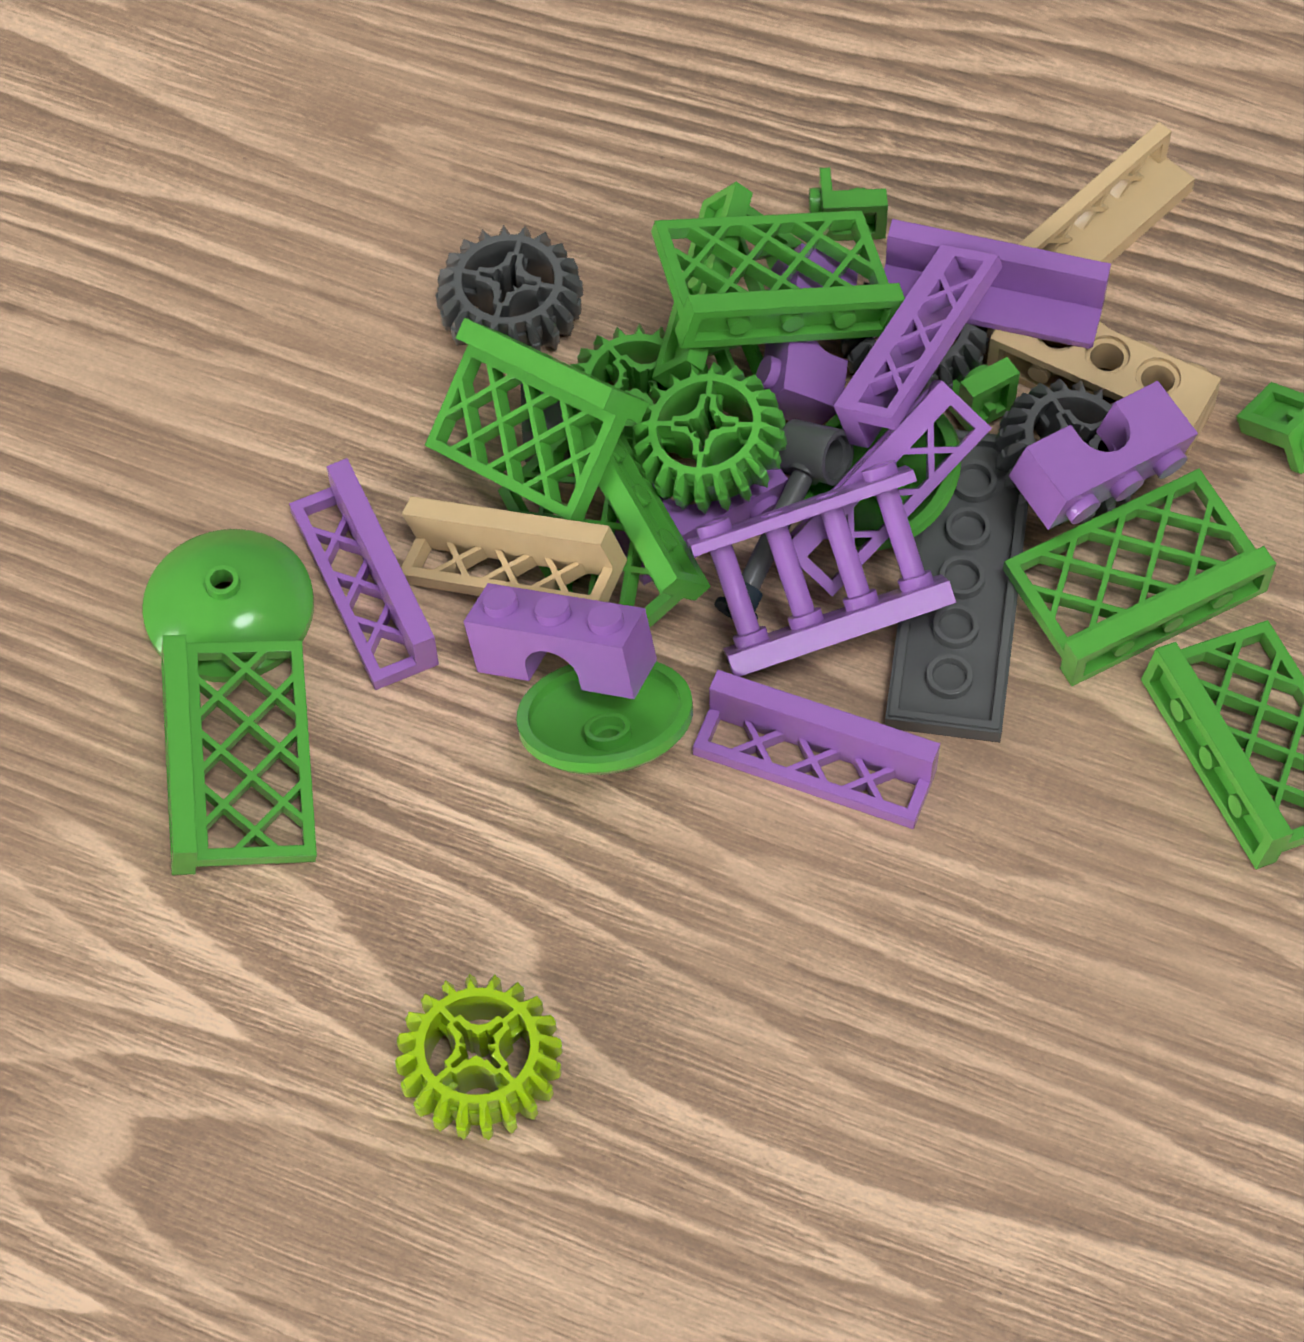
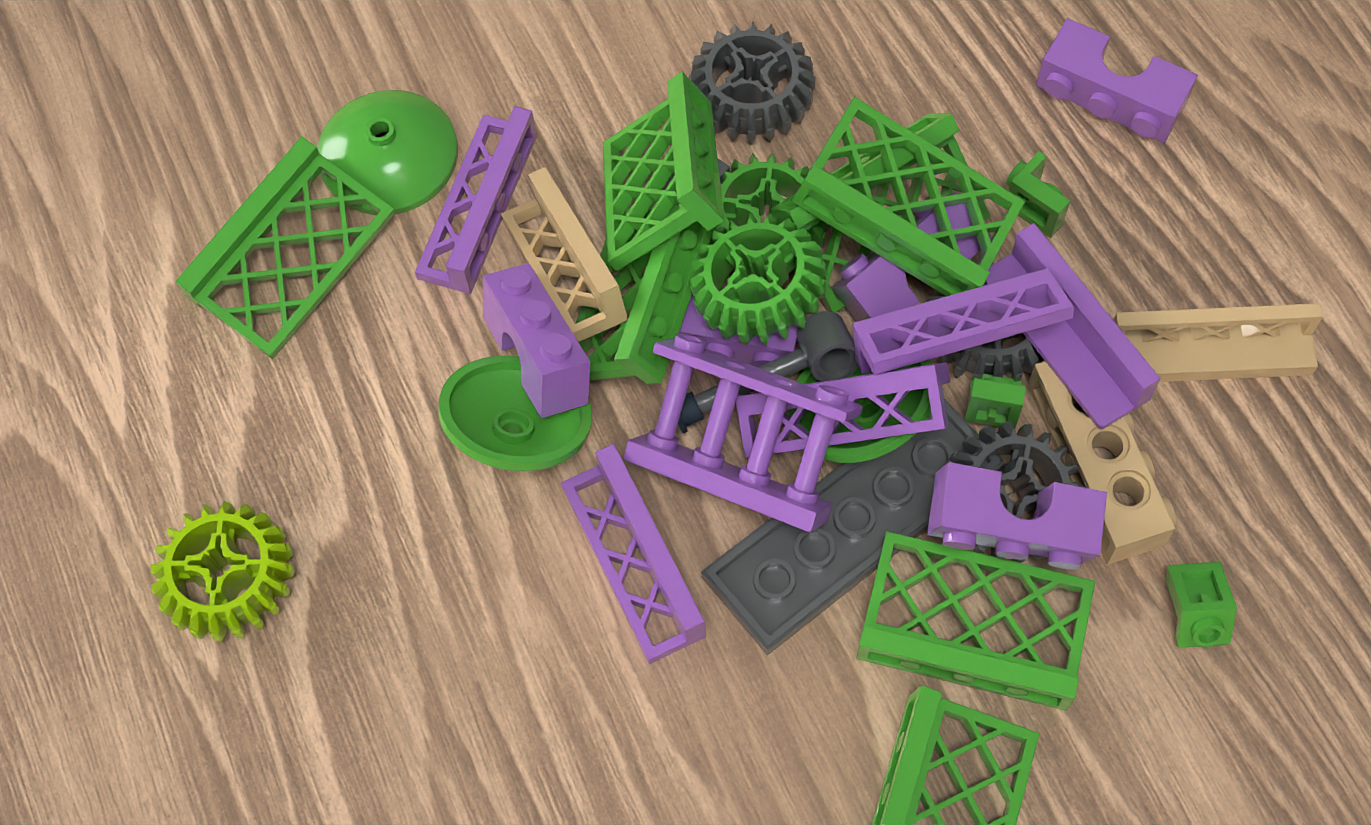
camera: 45 degrees right, 5 degrees up
none -> medium lavender arch [1036,18,1198,143]

